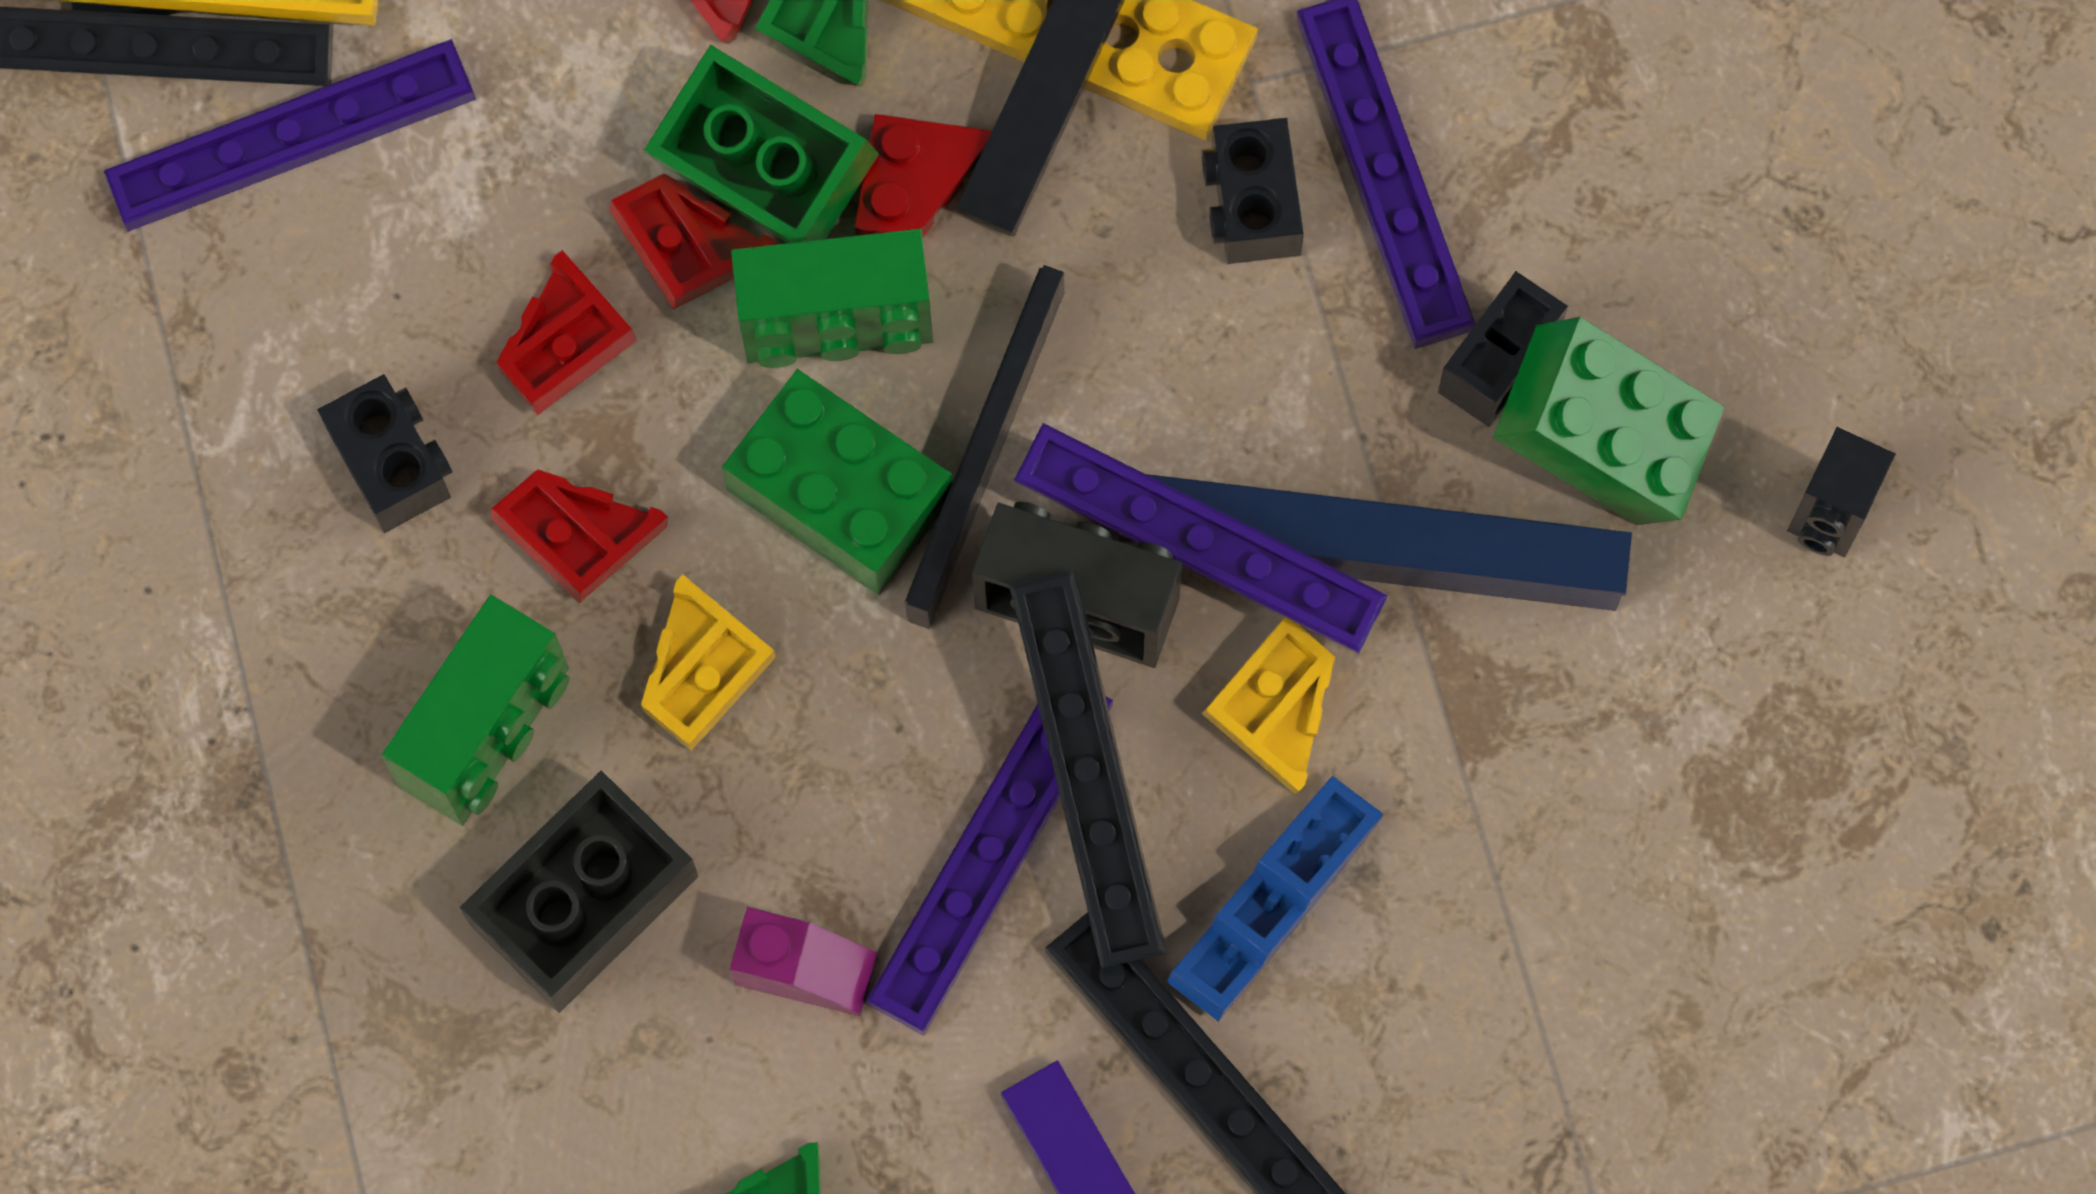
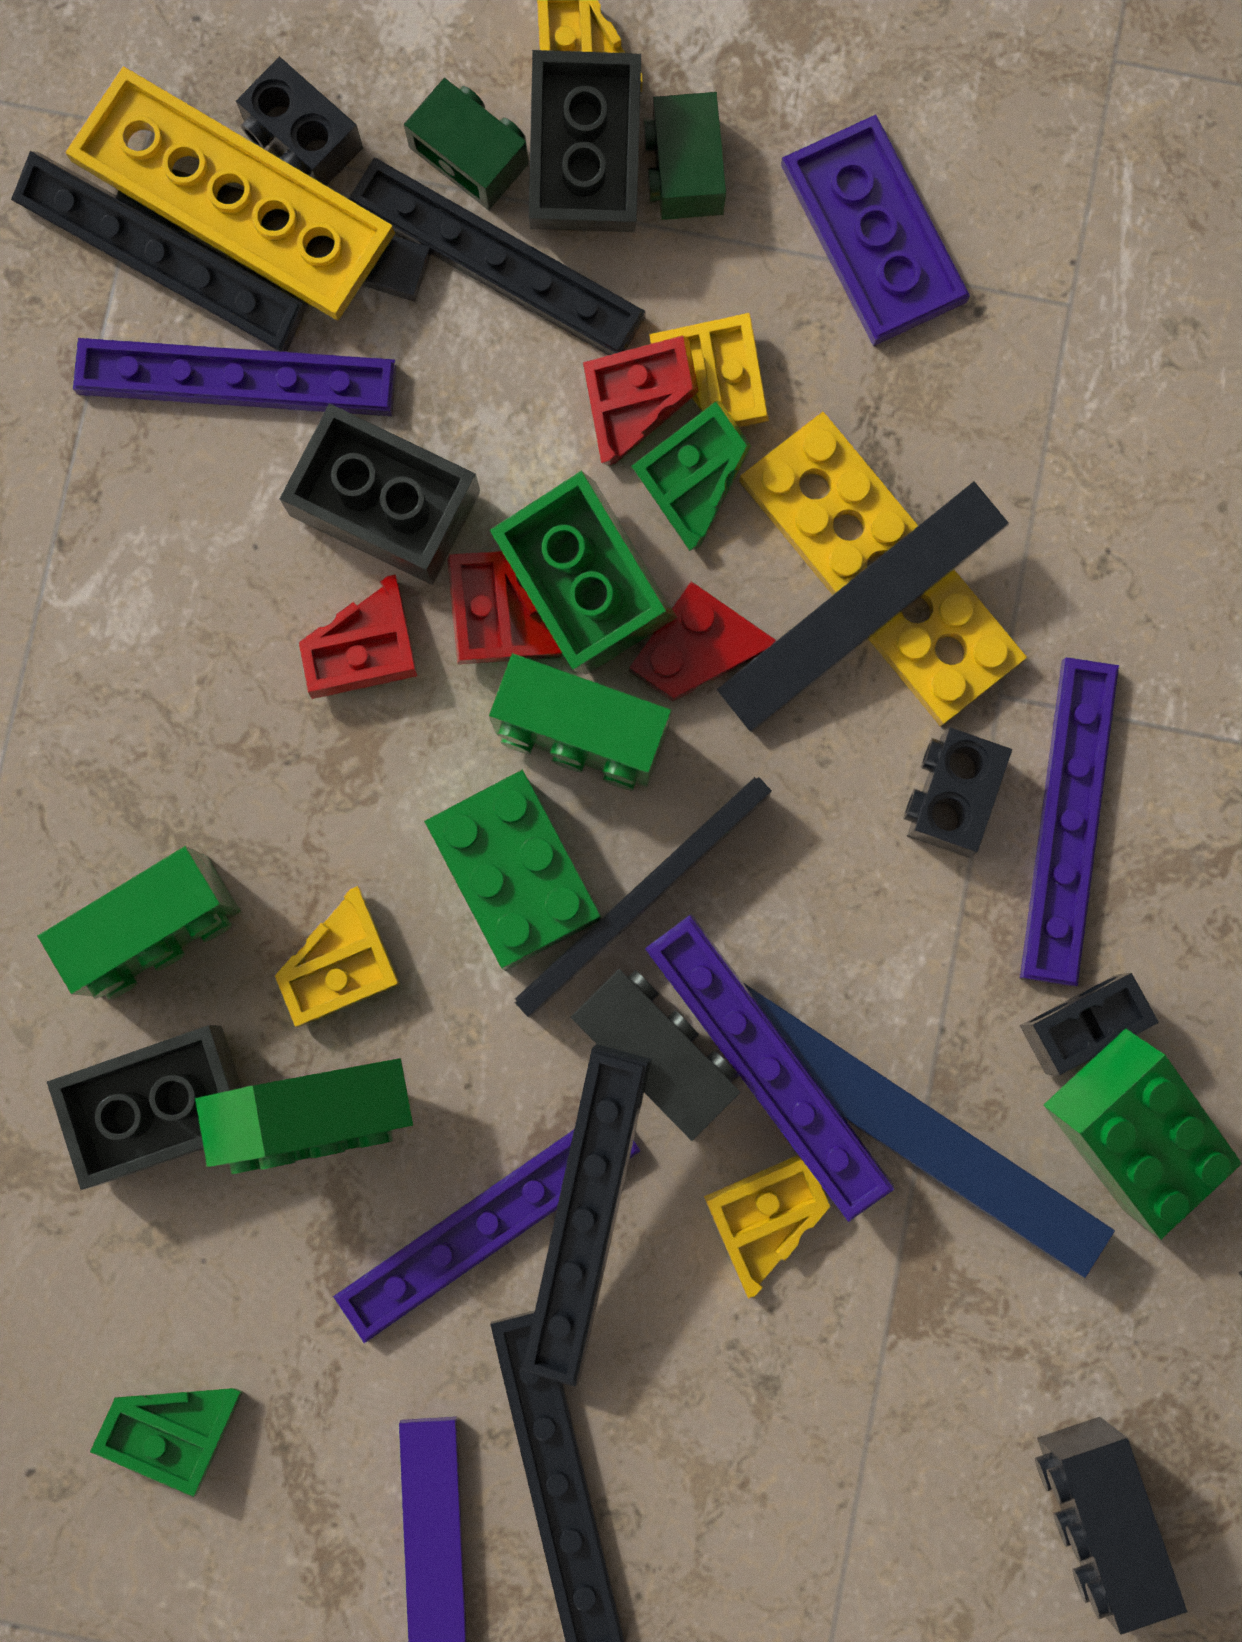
camera: 25 degrees right, 10 degrees up
black brick [317,374,453,533] -> none
red wing [491,469,668,603] -> none
magenta slope [730,907,877,1017] -> none
blue slope [1167,775,1384,1022] -> none
none -> green brick [195,1058,414,1174]
none -> pearl dark grey brick [279,403,480,585]
none -> black brick [1035,1417,1188,1635]

